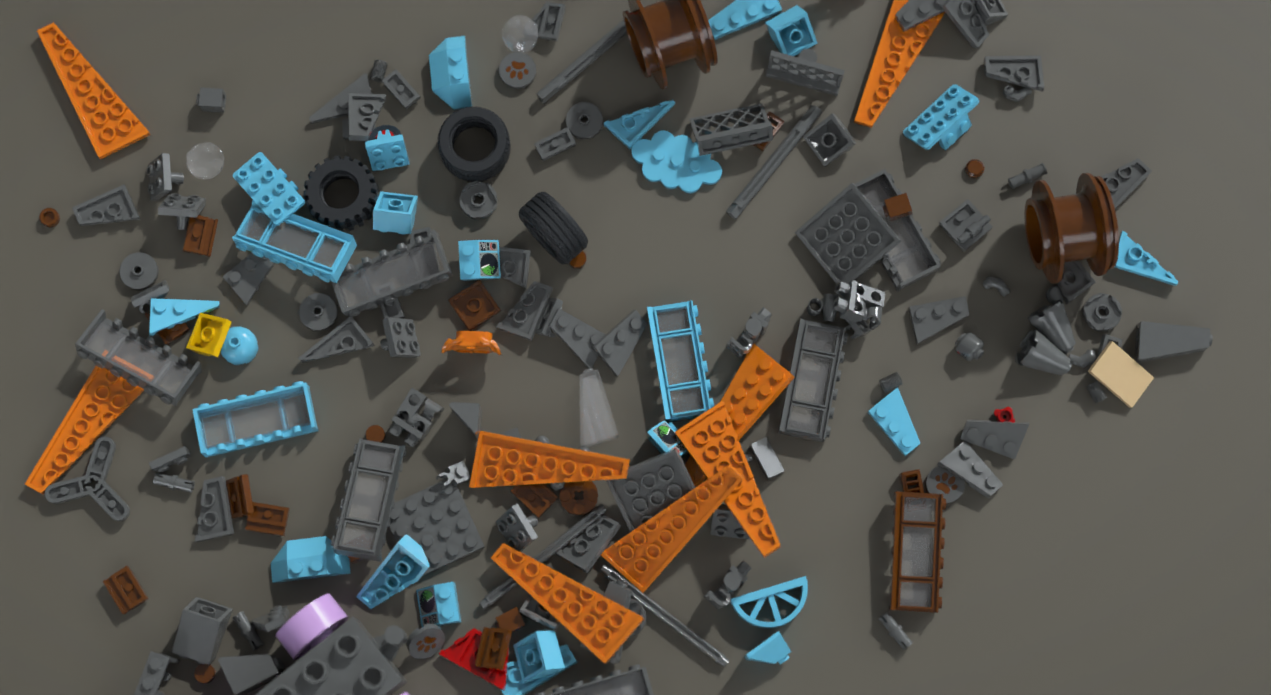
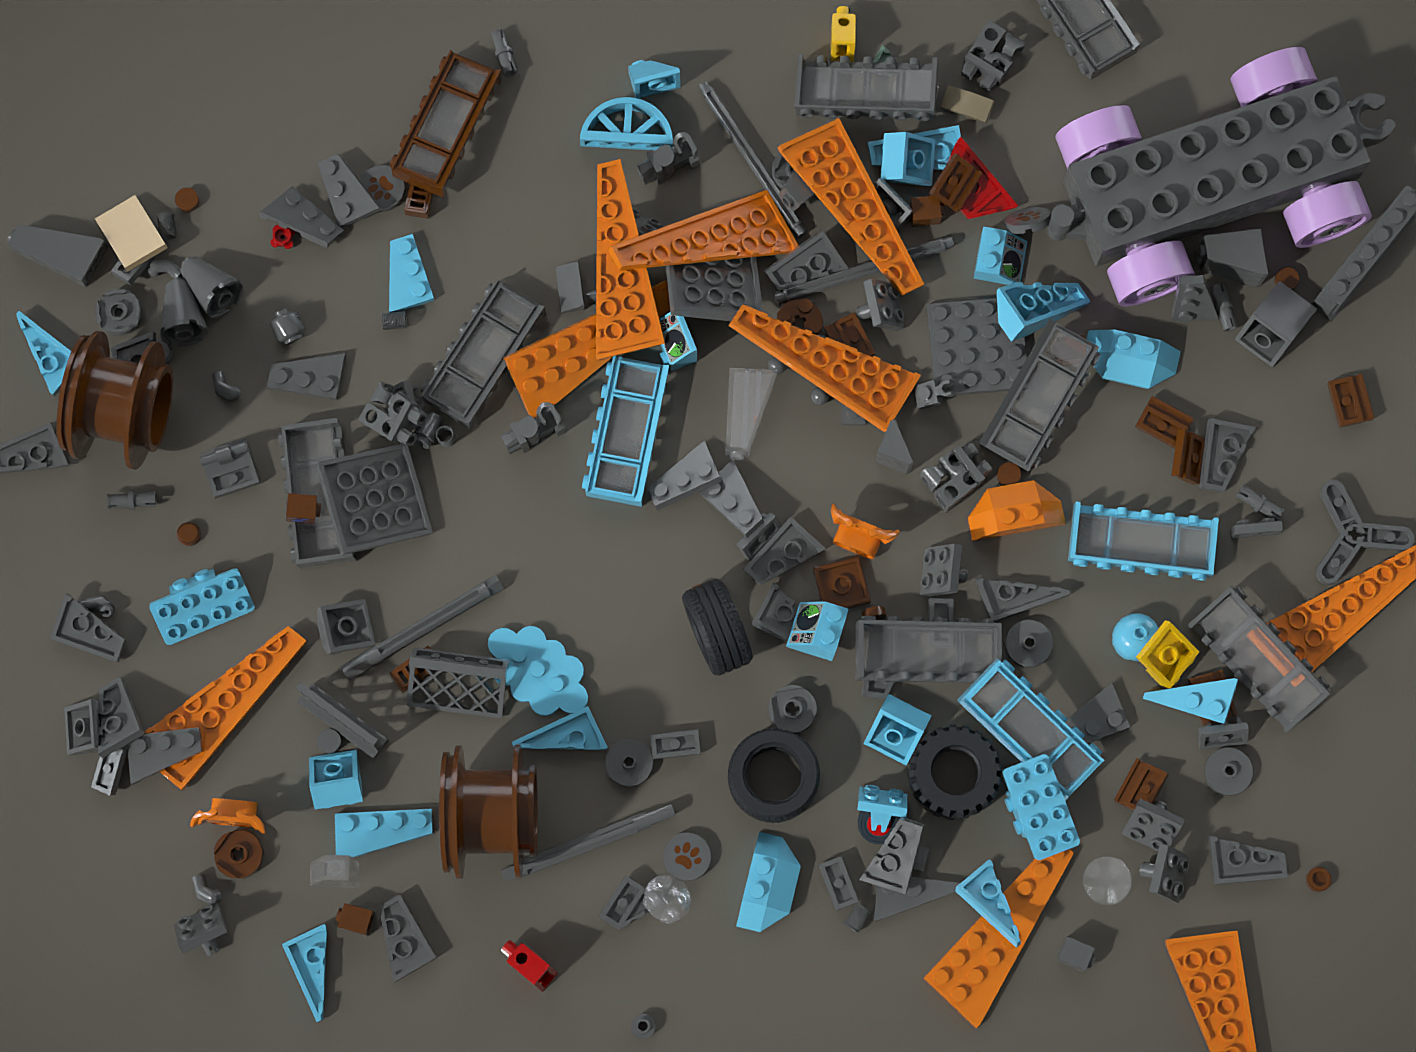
camera: 160 degrees left, 0 degrees up
none -> reddish brown tile [175,188,199,212]
none -> reddish brown tile [862,606,887,620]
none -> orange wing [923,849,1074,1028]
none -> medium azure wing [956,859,1021,948]
none -> orange wedge [968,480,1066,541]

